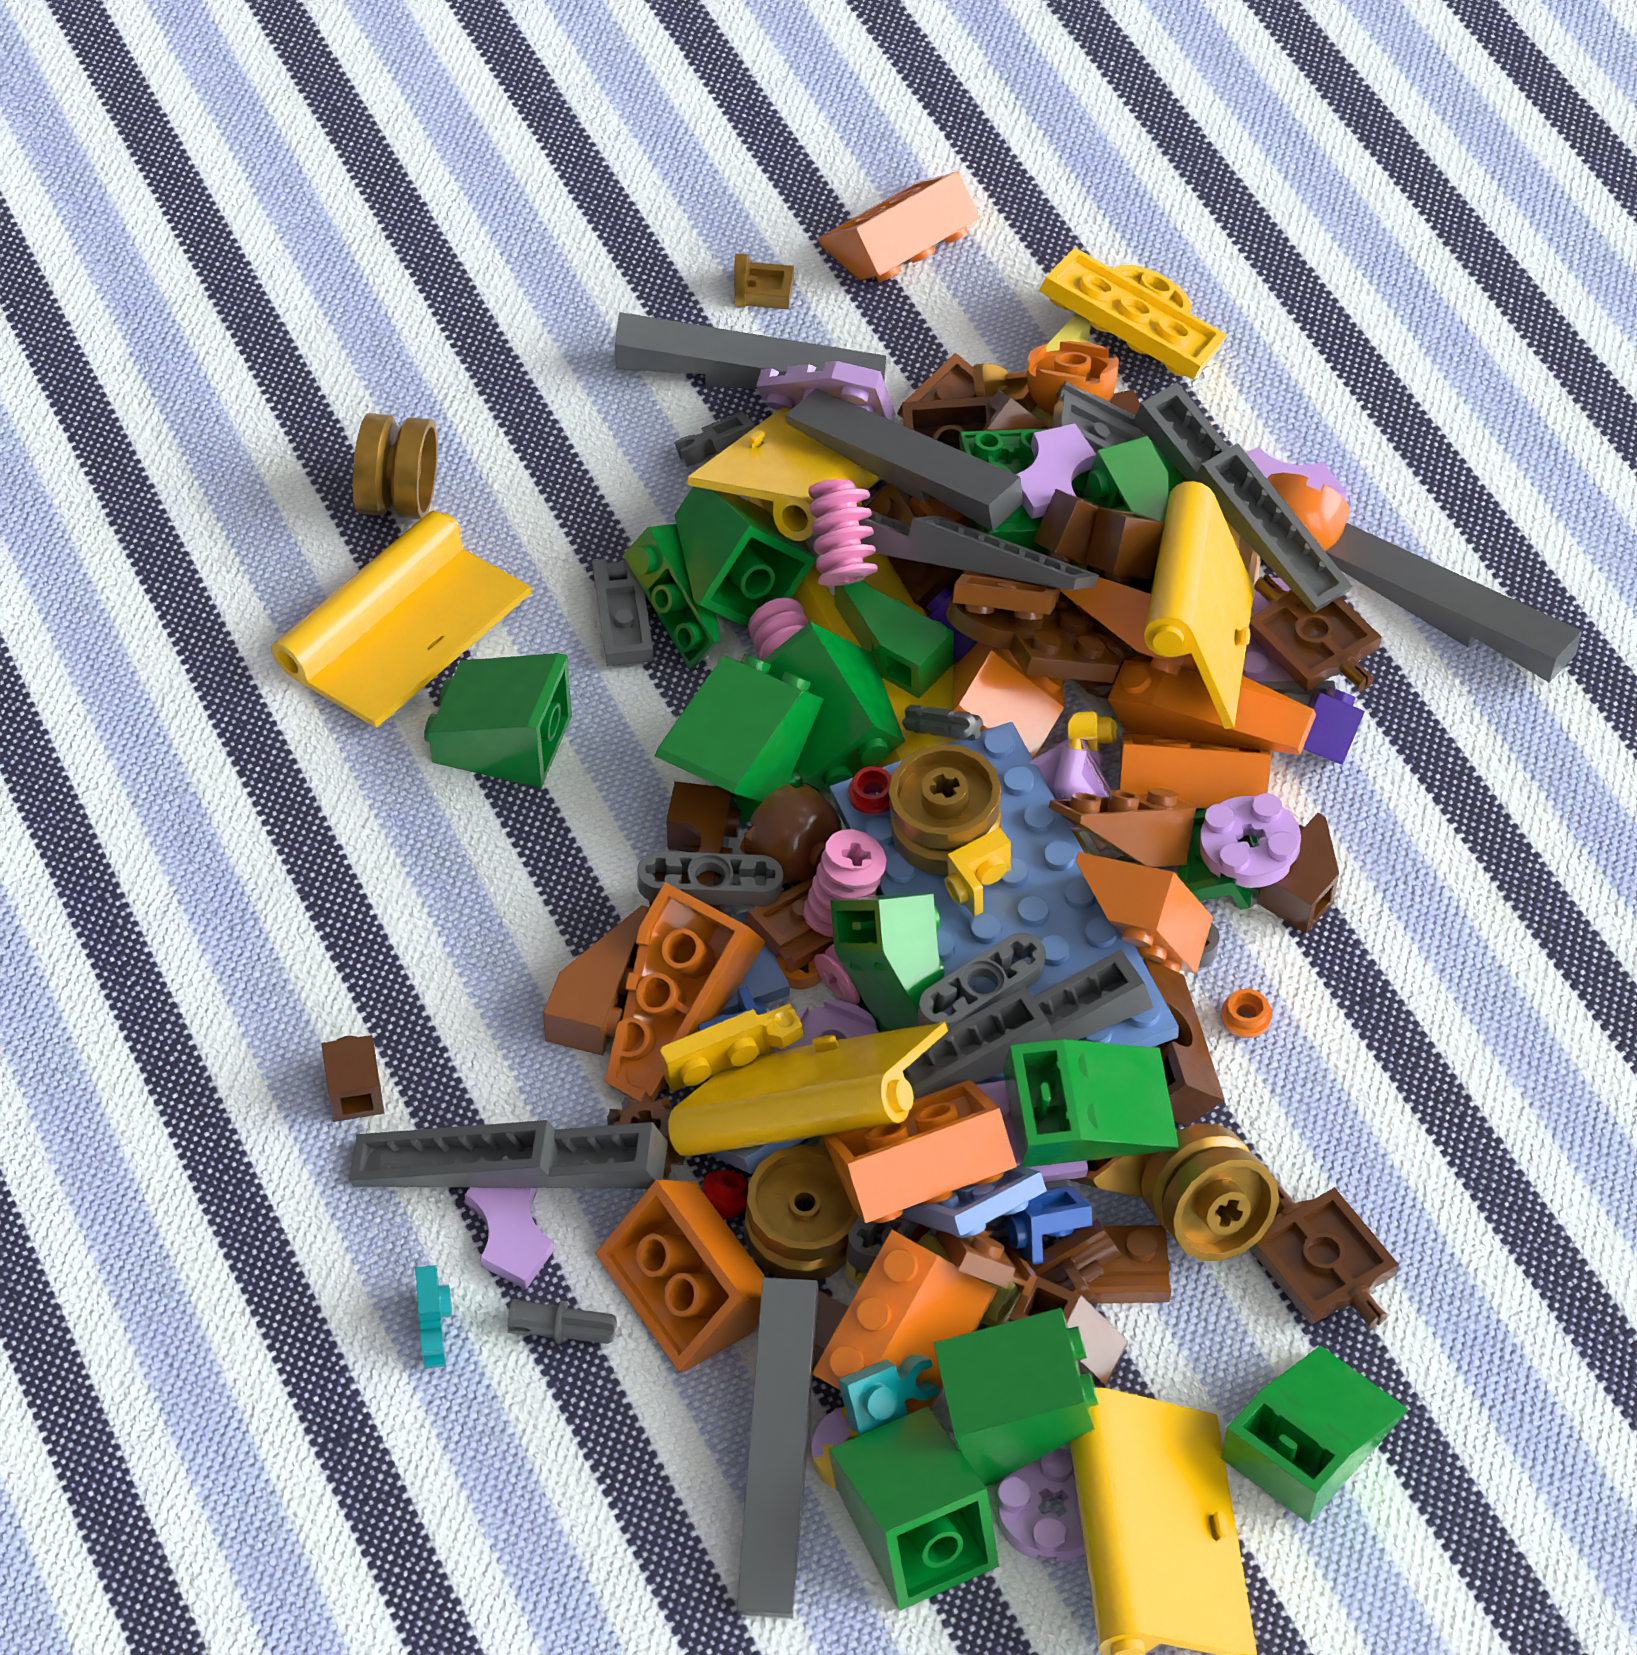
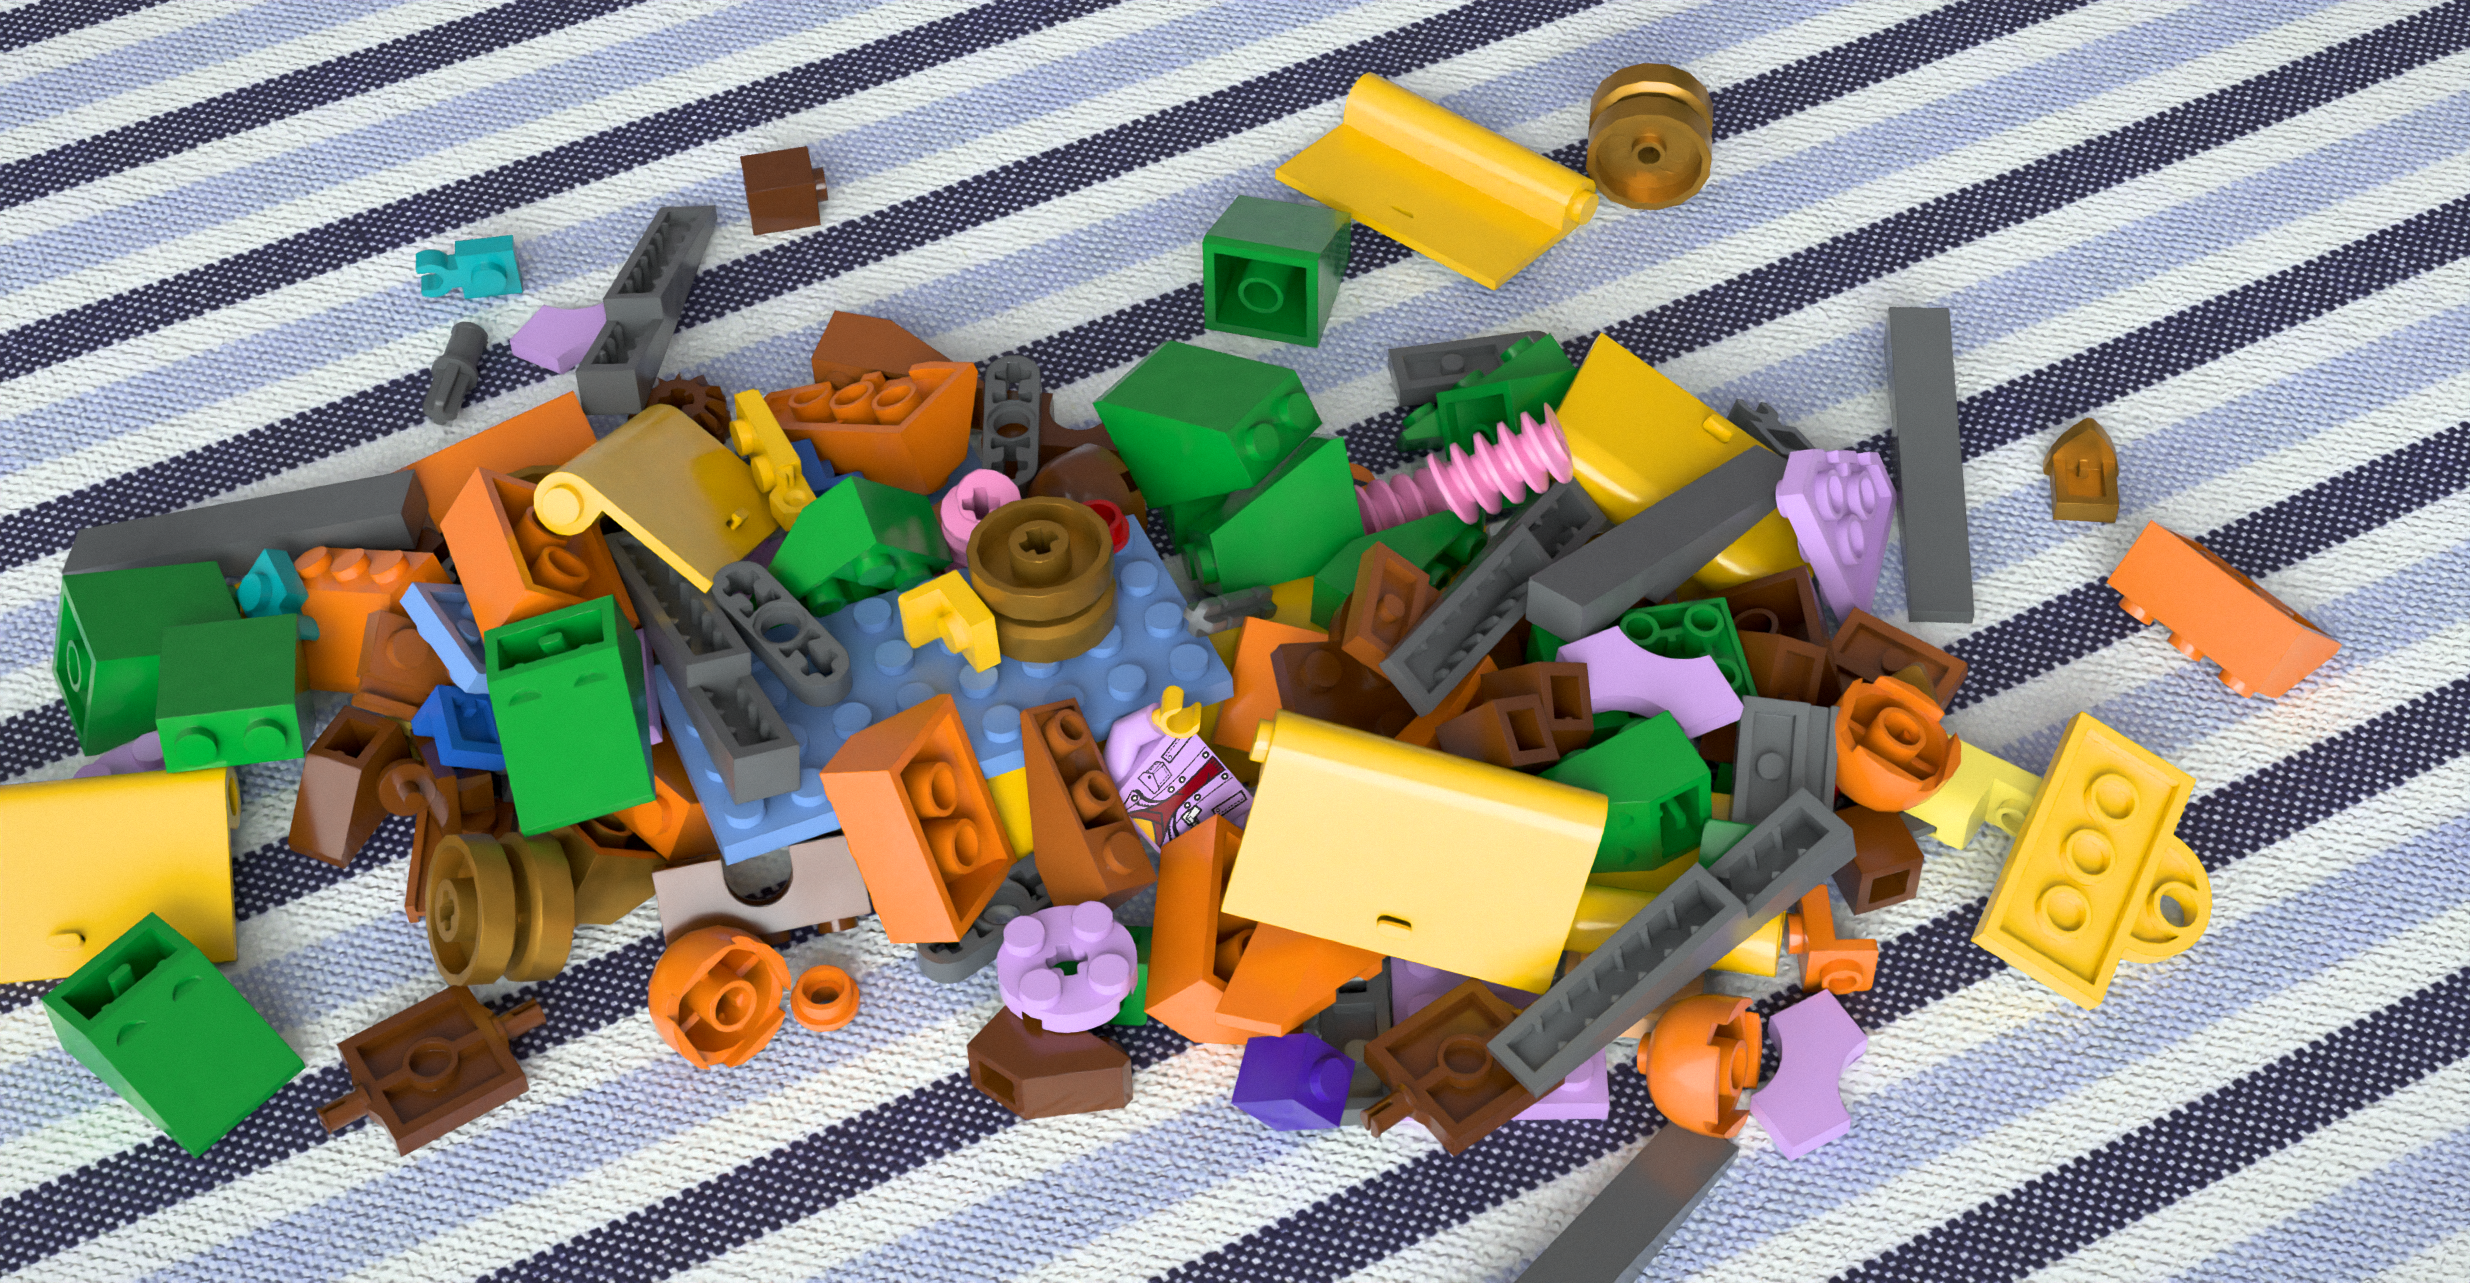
camera: 90 degrees right, 5 degrees down
none -> orange cylinder [648,925,791,1070]

